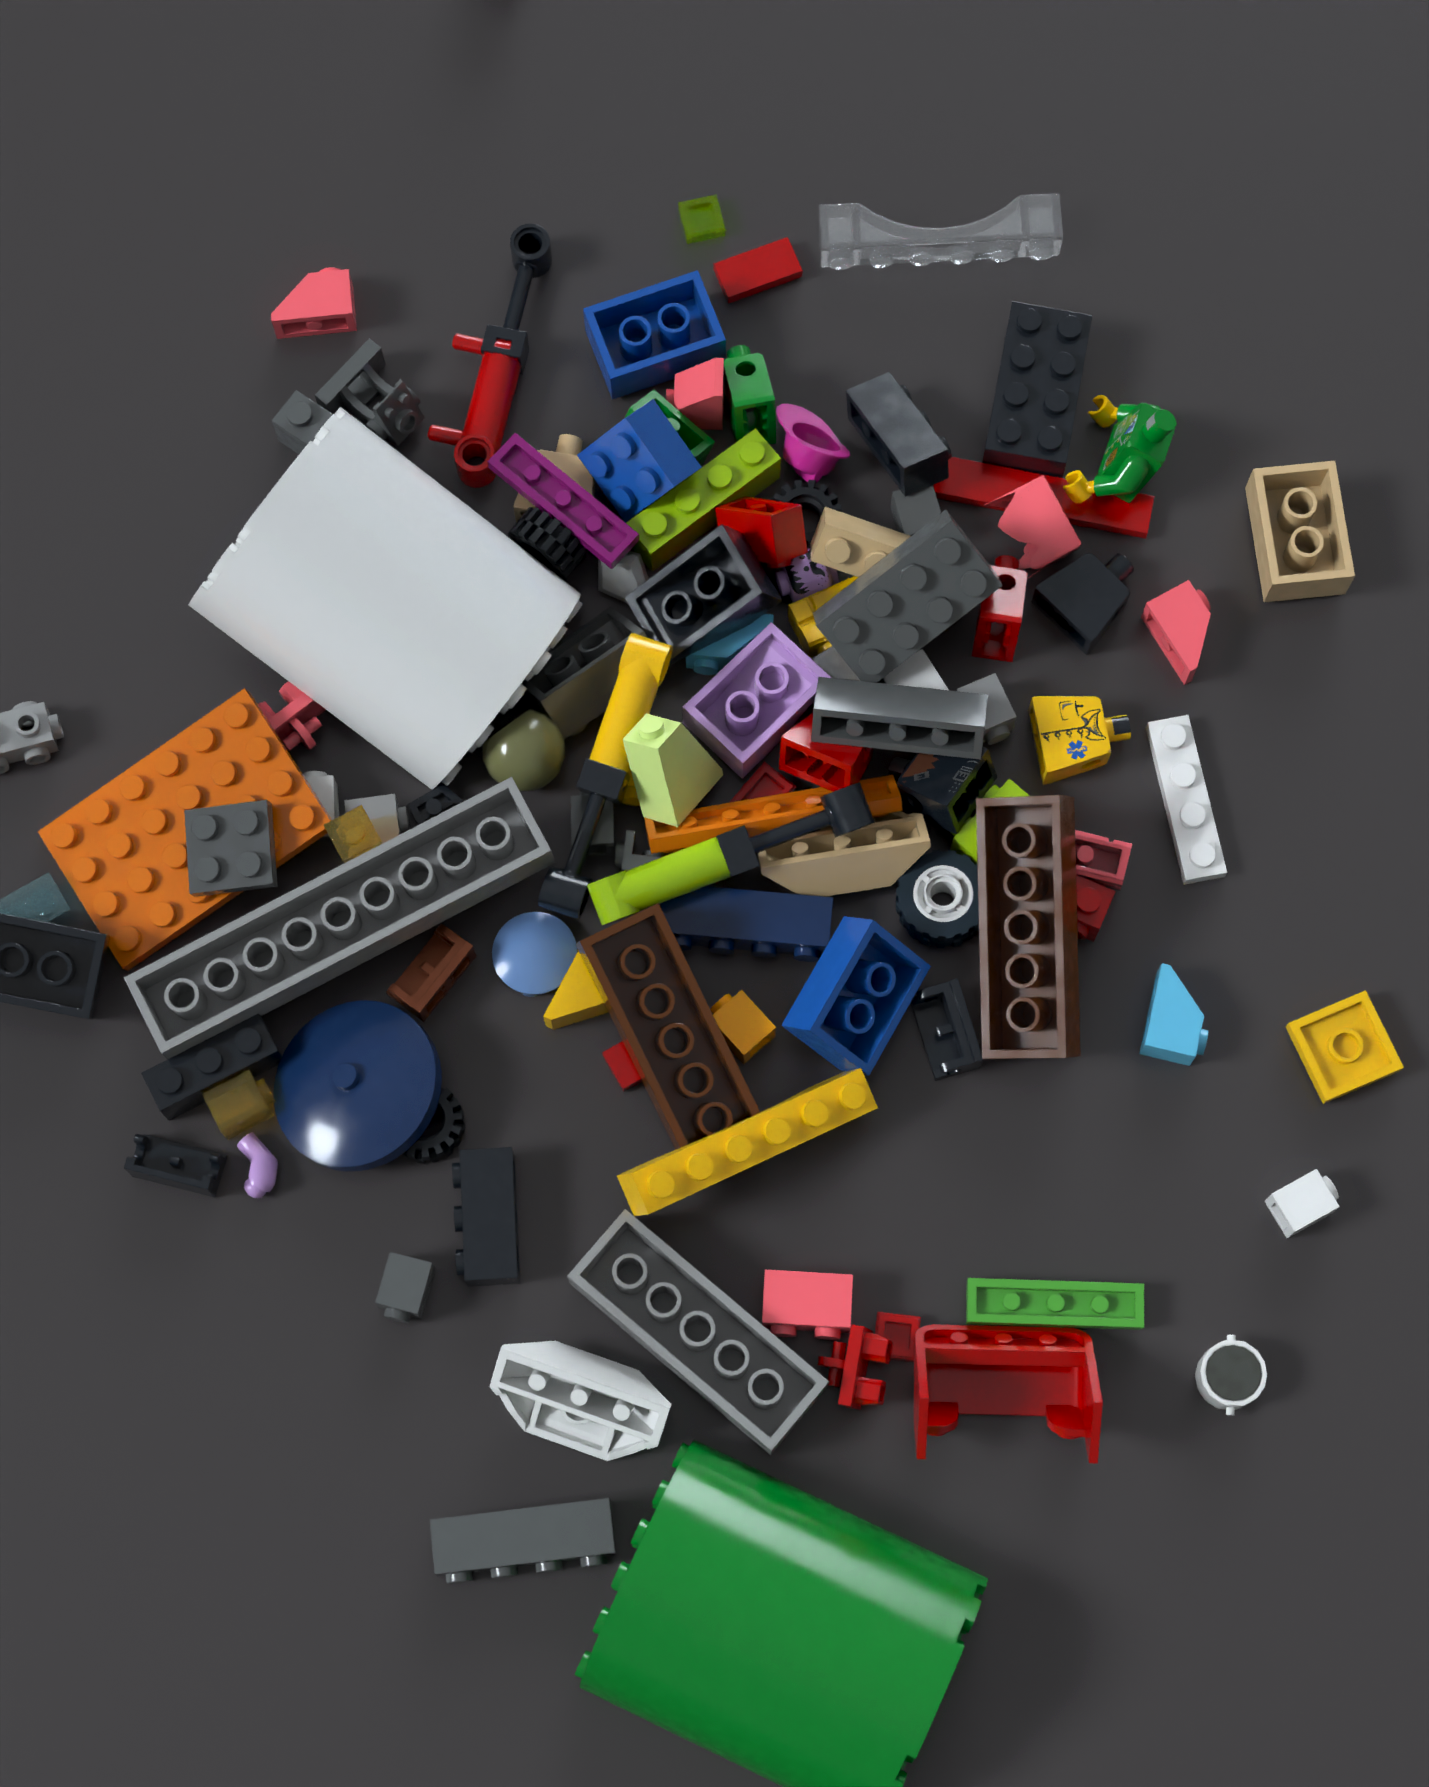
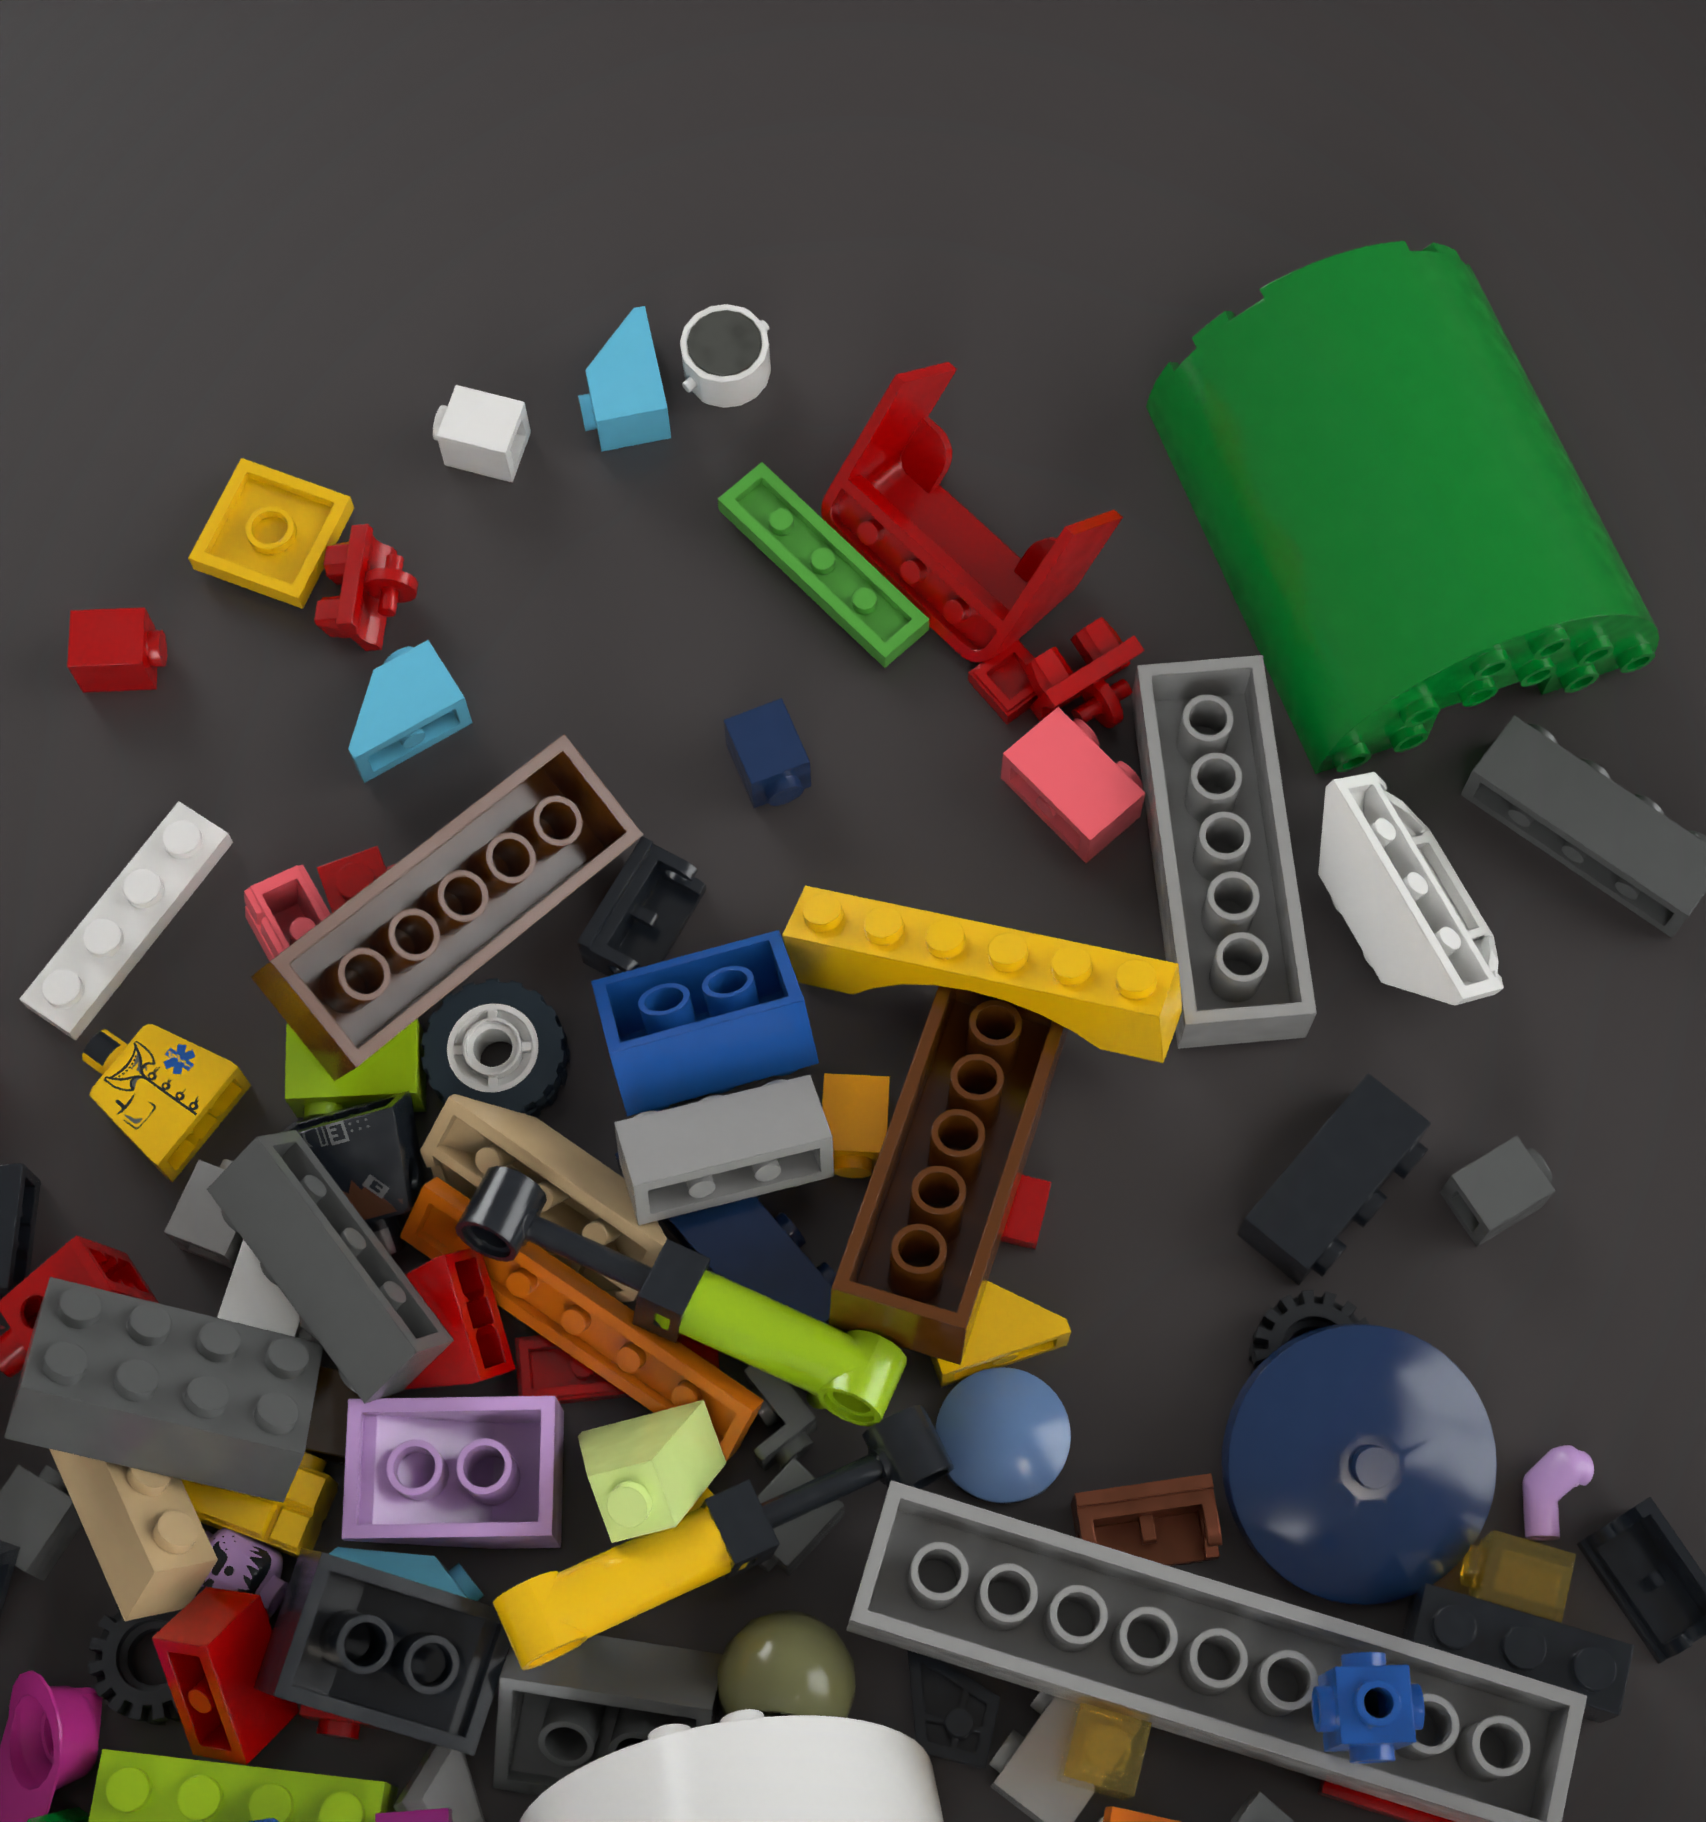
camera: 135 degrees left, 5 degrees down
none -> red brick [67,607,167,693]
none -> red hips [314,524,419,651]
none -> medium azure slope [578,306,671,452]
none -> light grey brick [614,1075,834,1225]
none -> dark blue brick [723,698,811,808]
none -> blue brick [1312,1652,1425,1764]

